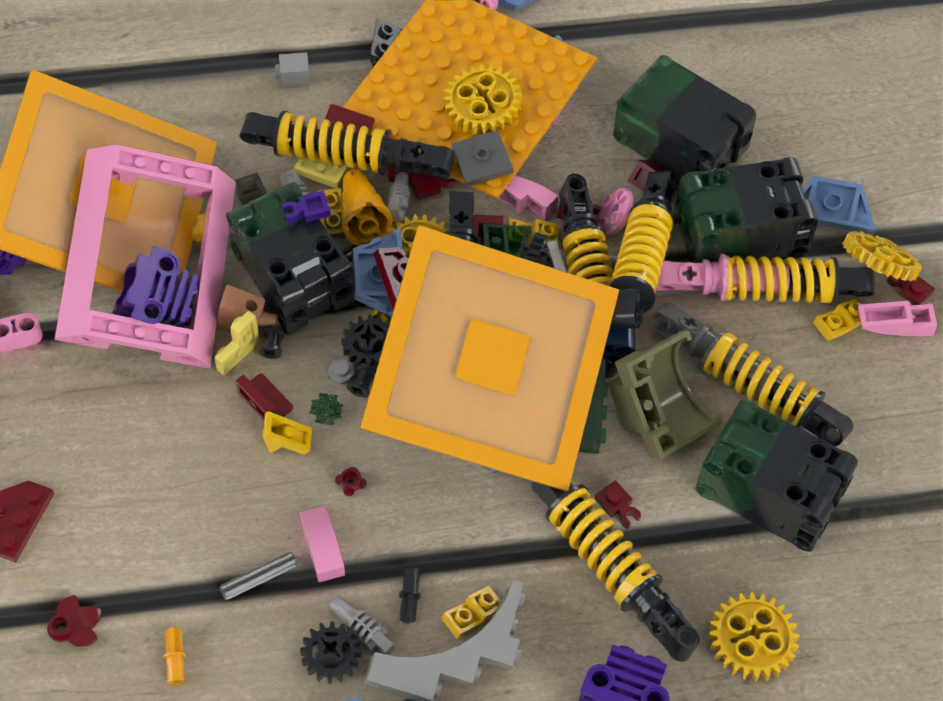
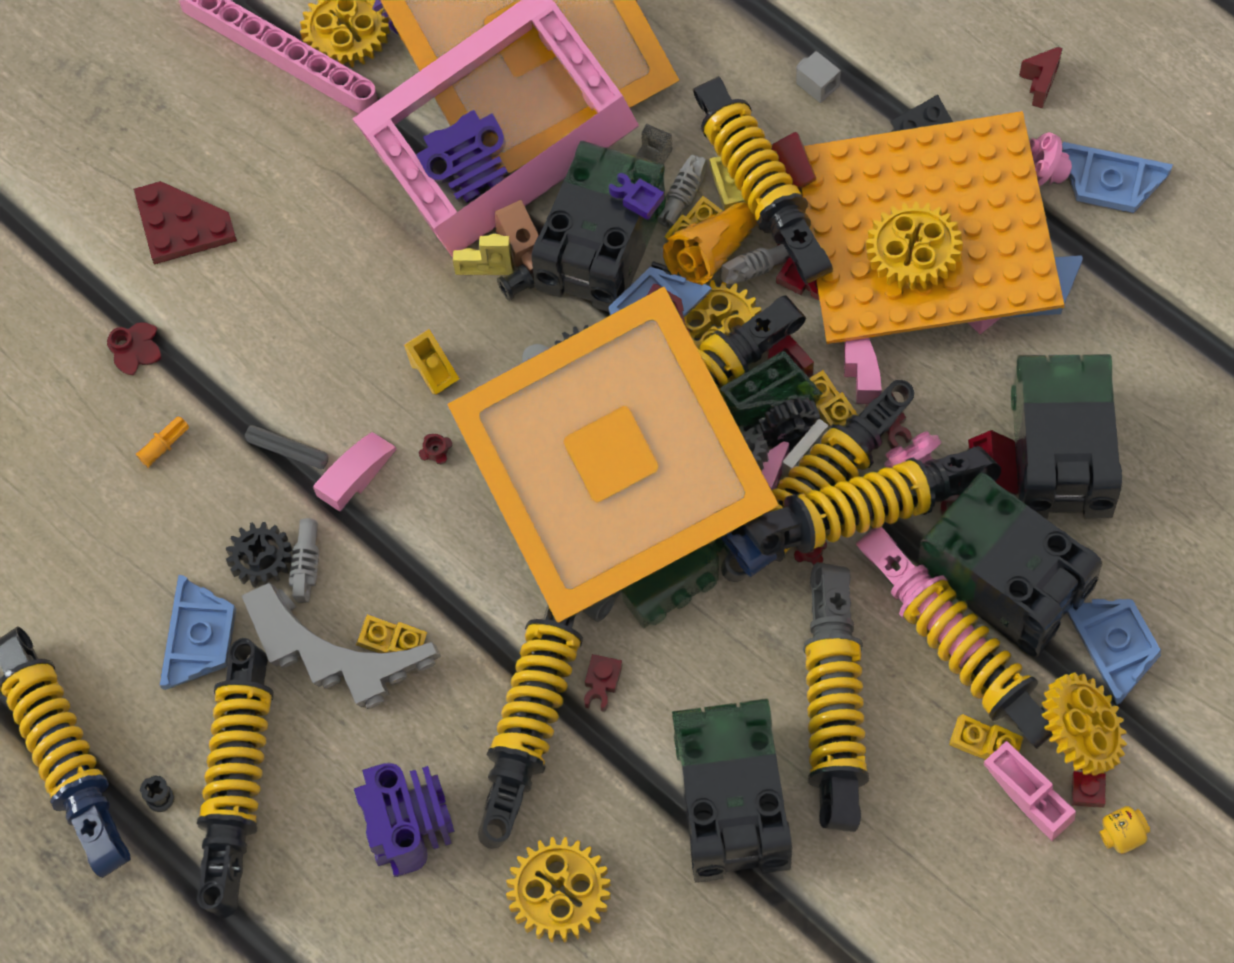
camera: 60 degrees right, 5 degrees up
dark red panel [235,373,293,420] -> none
clear green gear [309,393,343,425] -> none
black axle [399,568,421,624] -> none
dark grey plate [451,130,514,187] -> none
olive piece [607,331,721,460] -> none

